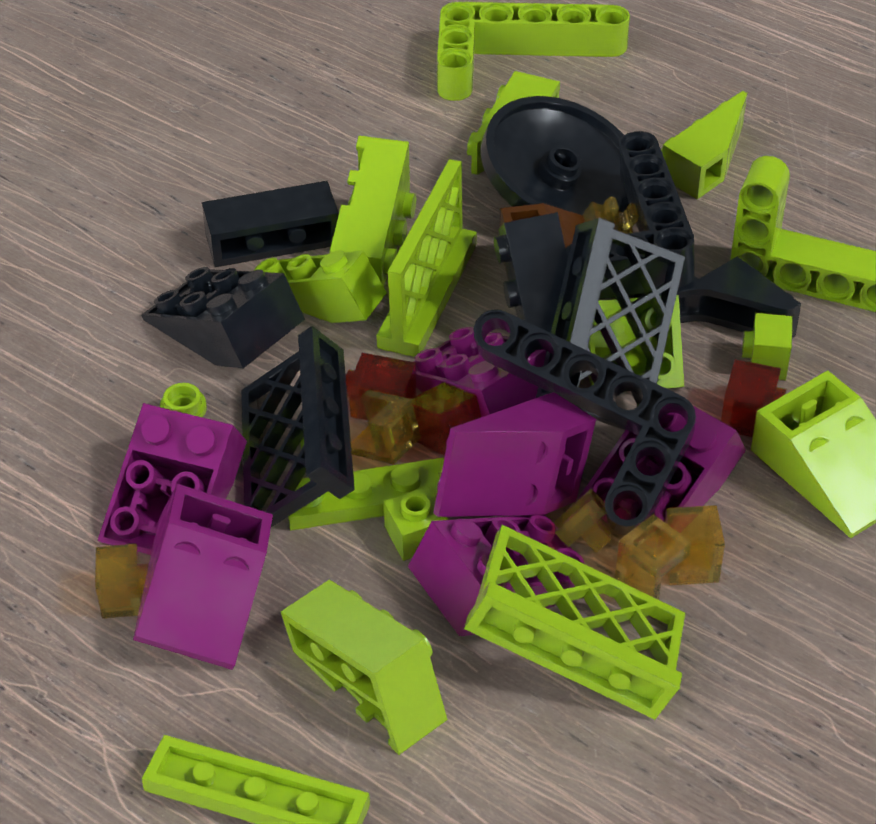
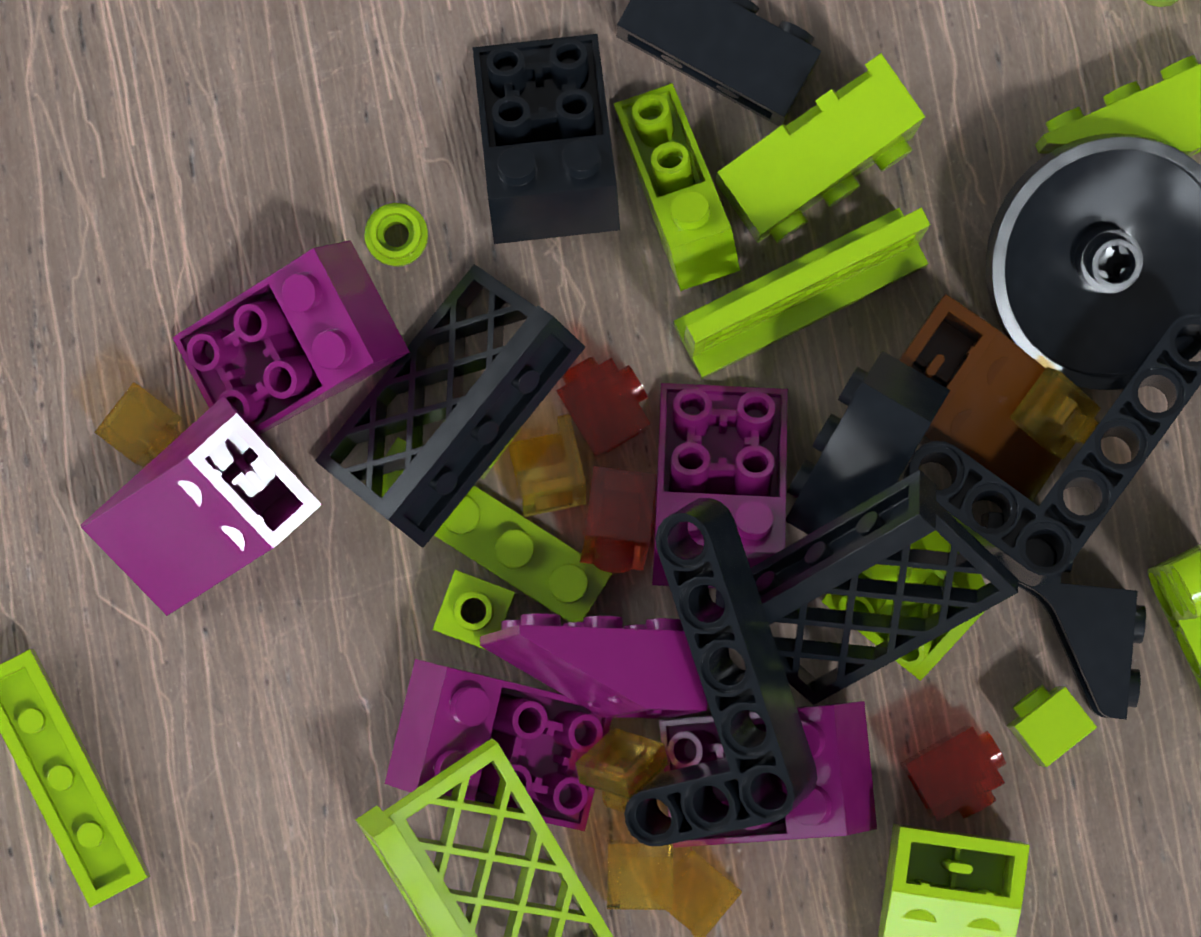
camera: 40 degrees right, 40 degrees up
lime wedge [280,579,448,755] -> none

